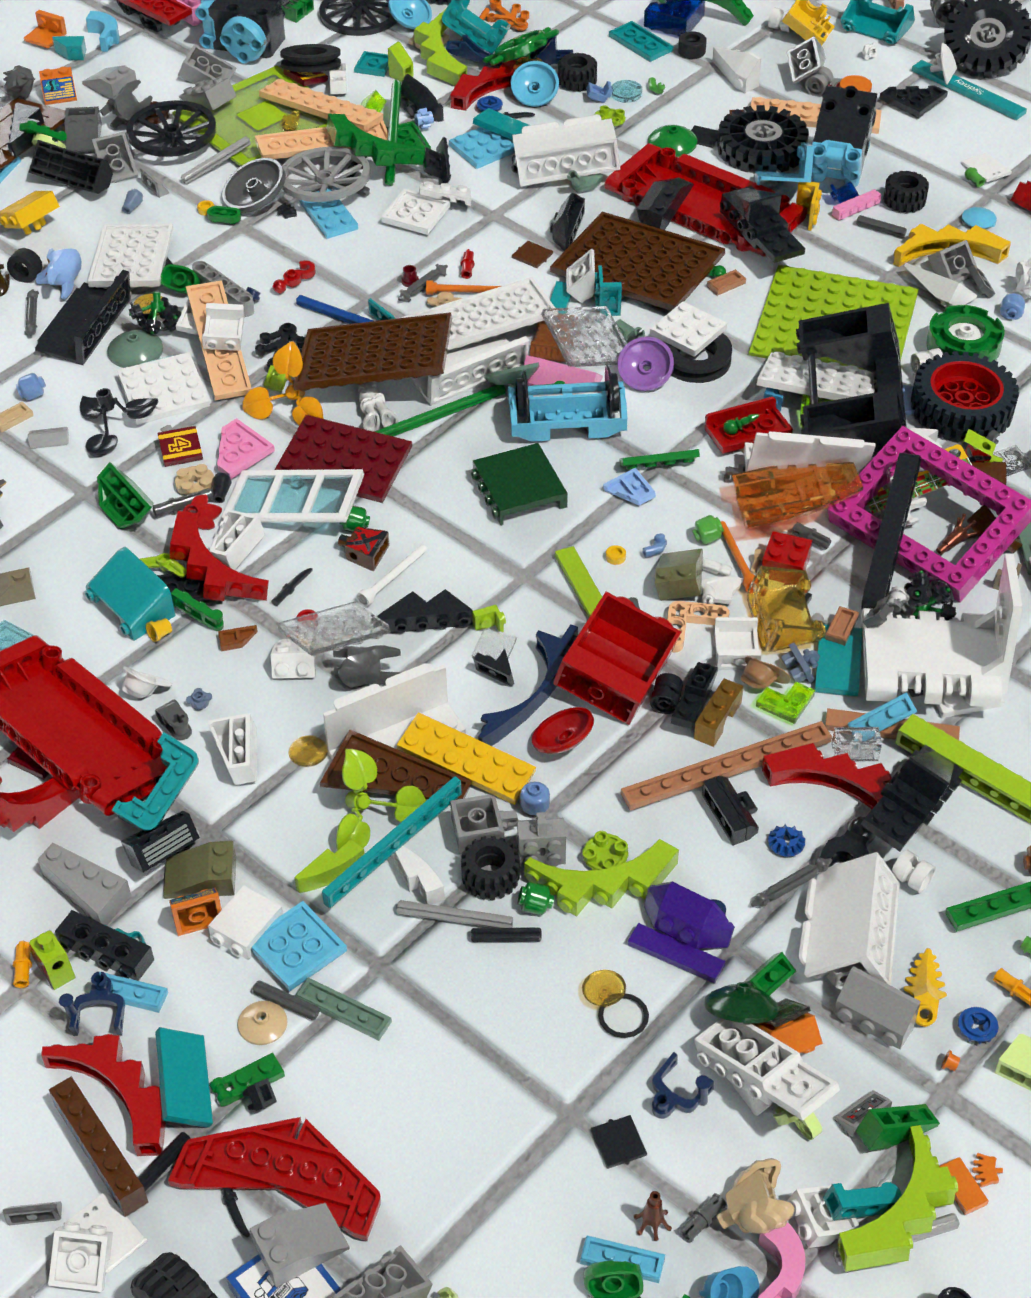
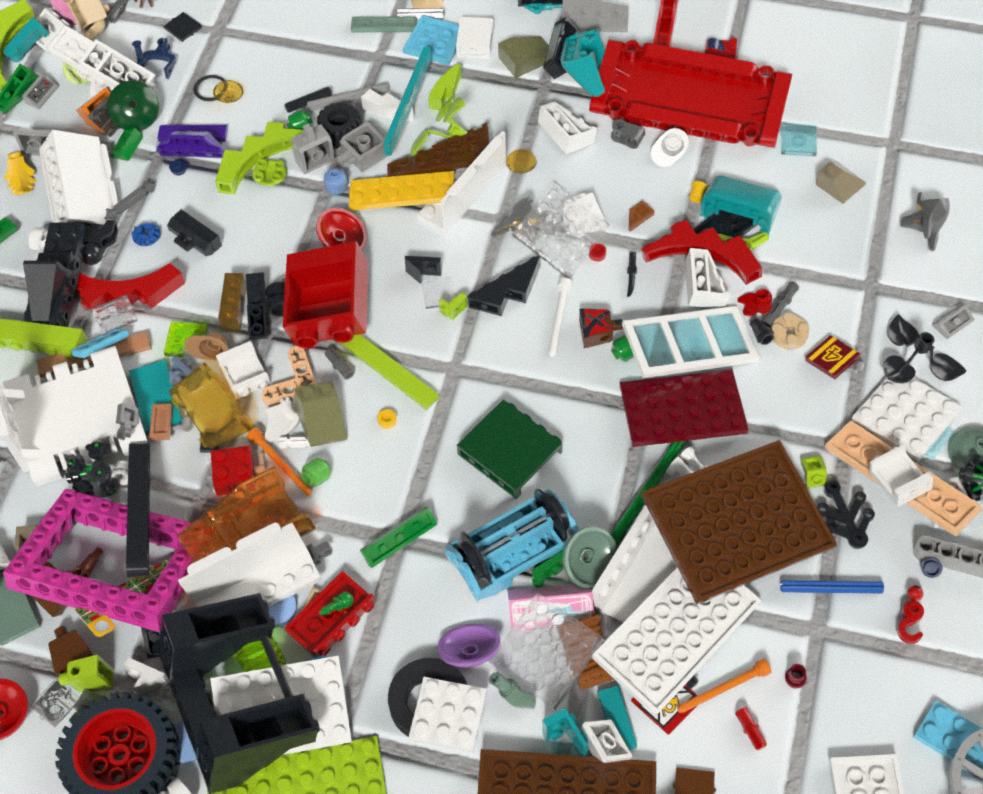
camera: 155 degrees right, 10 degrees up
green wedge [97,462,154,529] -> none
orange slope [169,888,222,936] -> none
green plate [171,588,224,631] -> none
sand blue plate [186,688,212,710] -> none
bright pink plate [217,418,275,479] -> none
light orange plant [243,341,324,425] -> none
teal slope [368,298,396,321] -> none
dark grey wheel [398,264,448,302] -> none
tan plate [427,291,462,306] -> none
dark blue slope [478,624,578,746] -> none
light blue wing [603,468,656,505] -> none
nougat plate [621,721,832,811] -> none
medium blue arm [643,533,667,558] -> none

